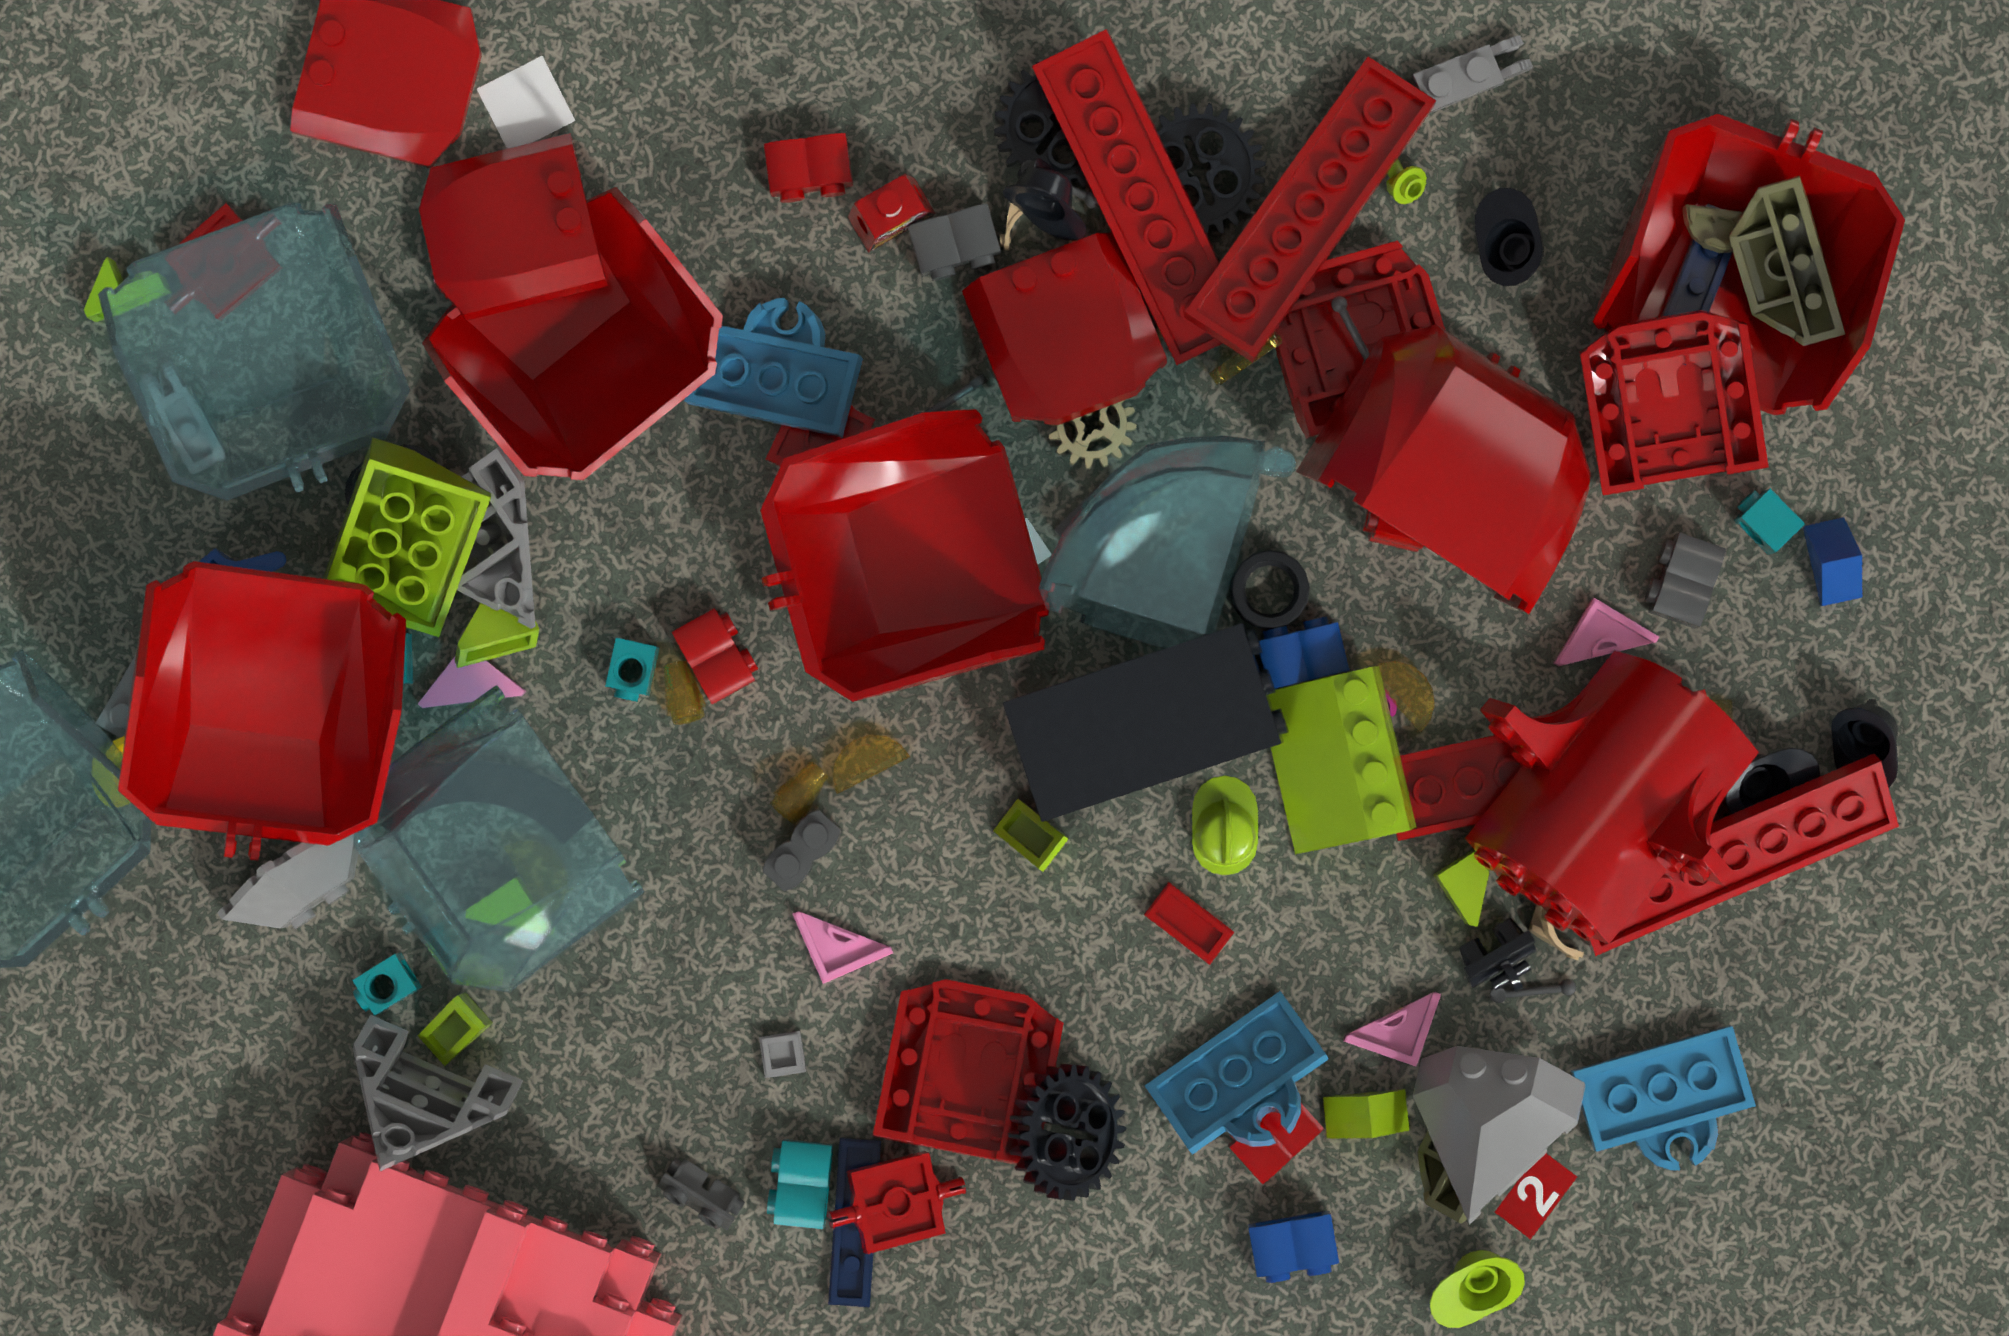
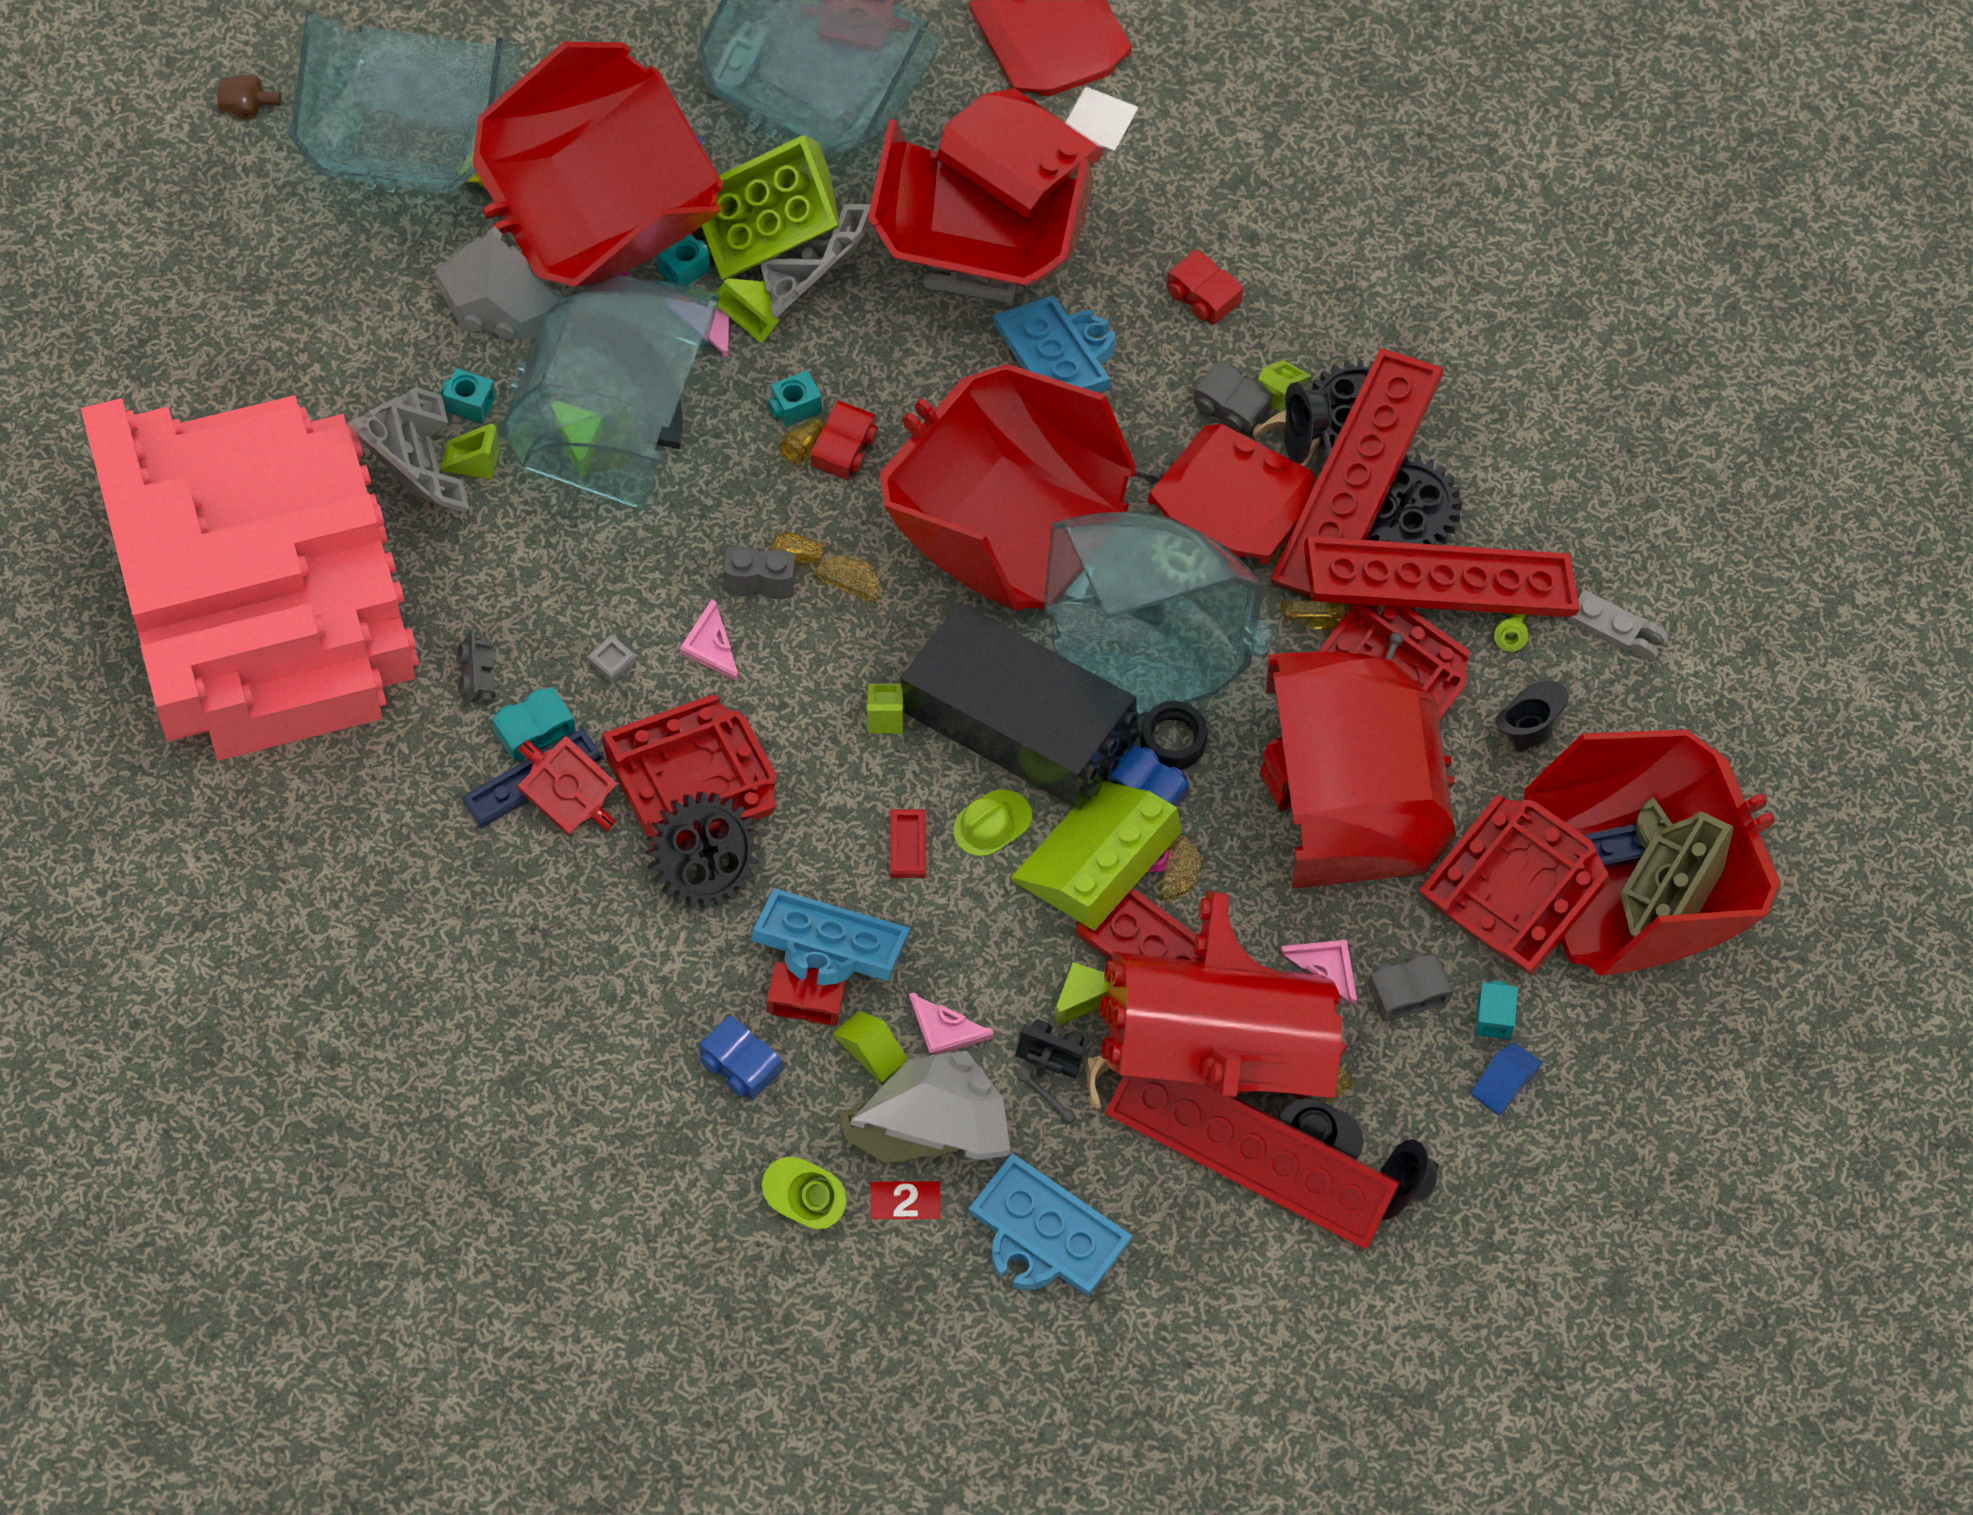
camera: 50 degrees right, 25 degrees down
red torso [848,174,936,253] -> none
none -> lime slope [1258,360,1312,412]

